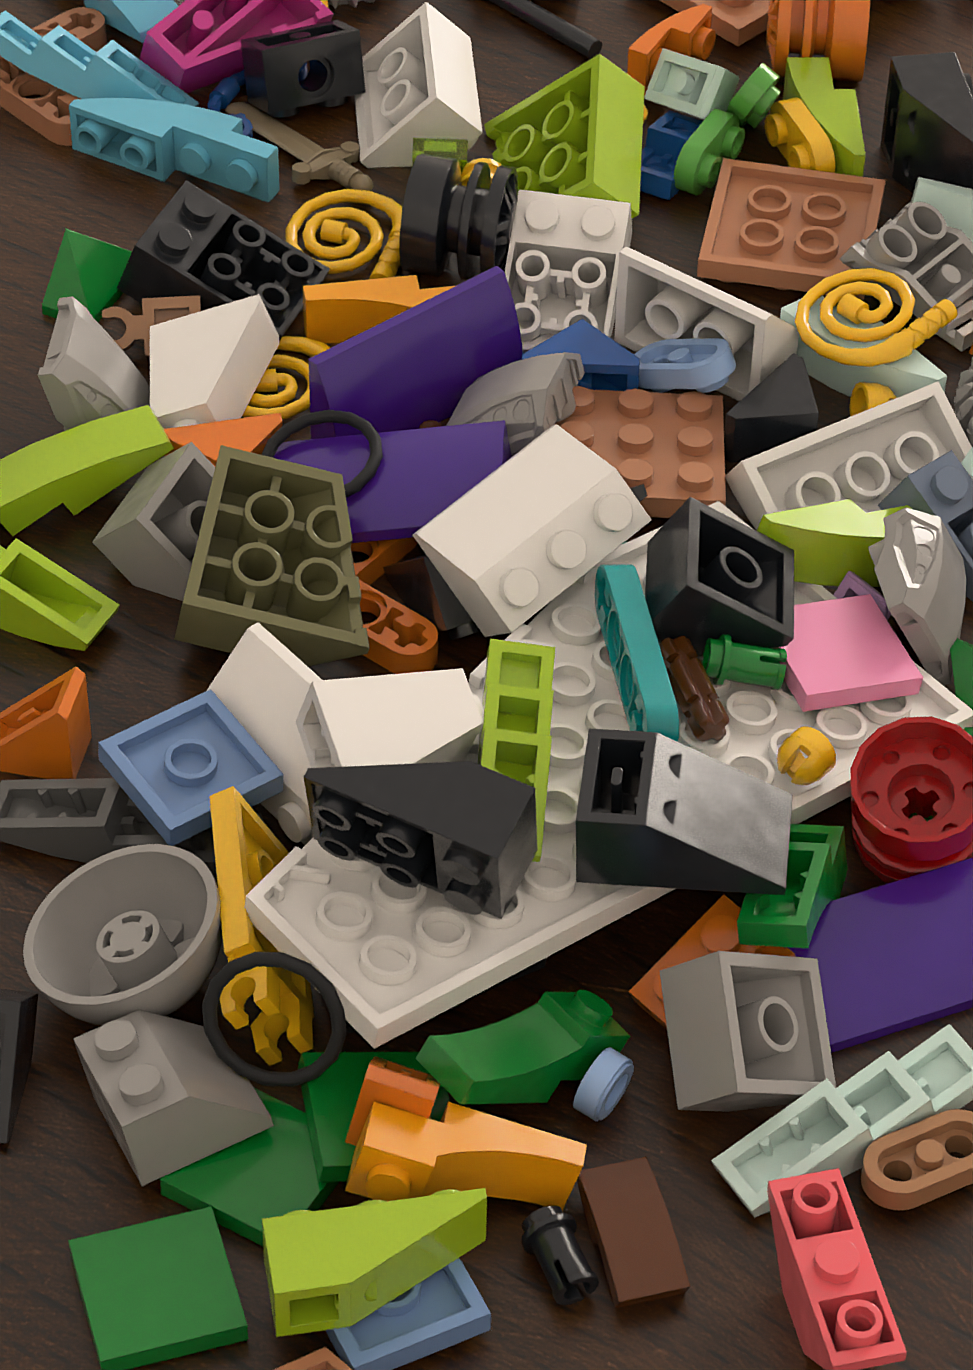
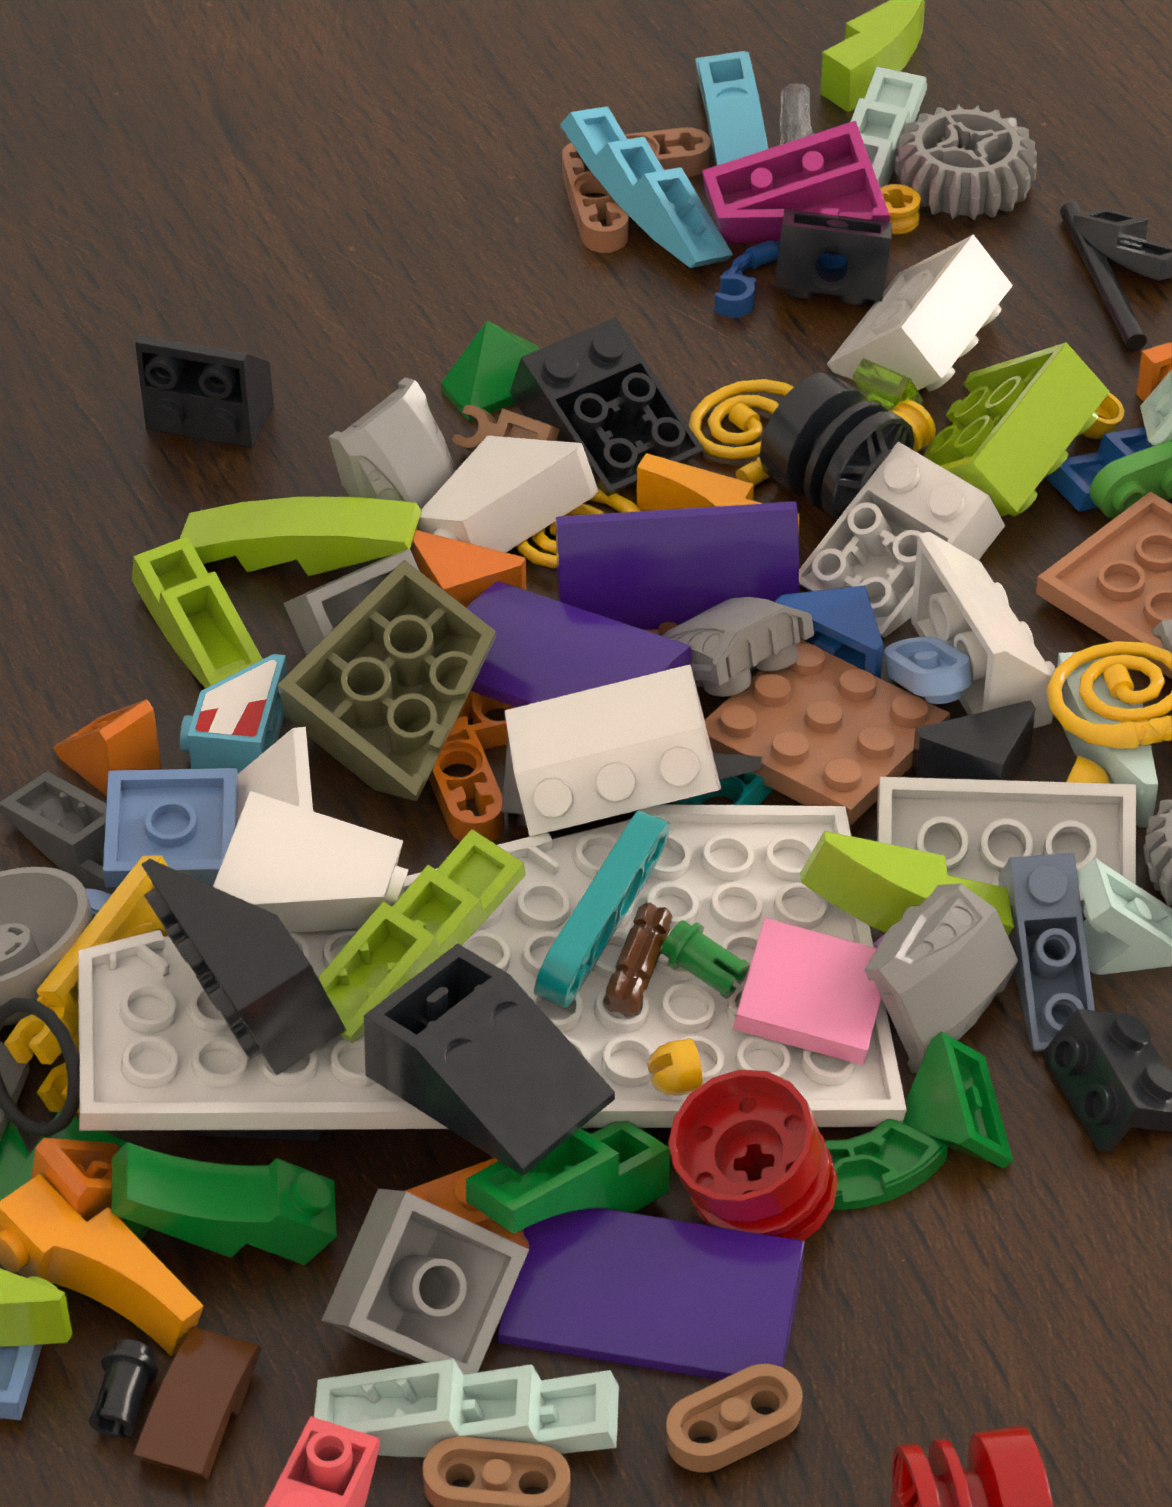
camera: 35 degrees right, 0 degrees up
medium azure slope [69,98,280,203] -> none
dark tan sword [225,102,373,191] -> none
black piece [261,410,383,498] -> none
light blue tile [573,1047,634,1121] -> none
black slope [645,497,794,657] -> none
none -> slope [180,654,287,774]

